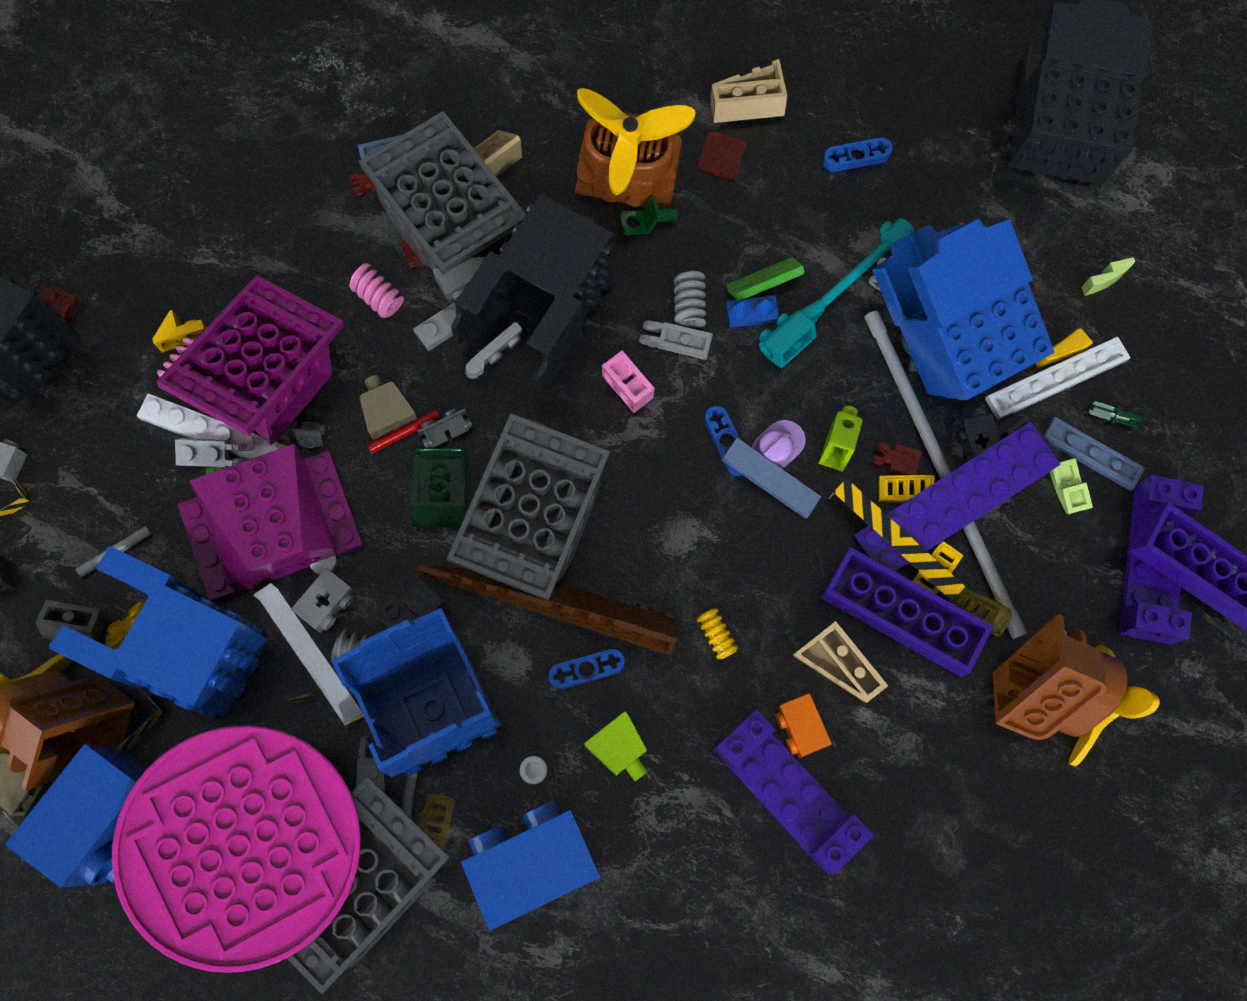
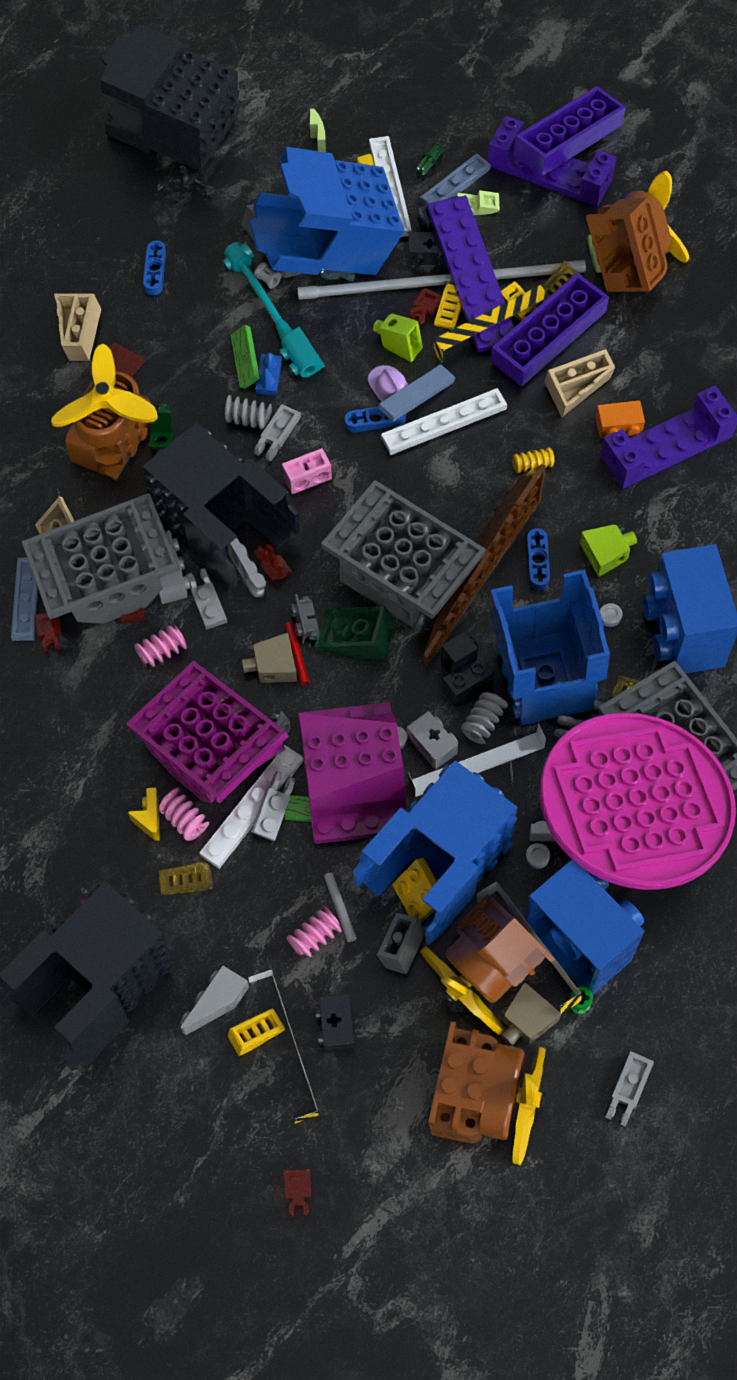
camera: 70 degrees left, 10 degrees down
none -> clear yellow slope [159,862,212,895]
none -> clear red plate [255,544,292,580]
none -> bright pink piece [287,906,342,957]
none -> white plate [381,388,507,455]

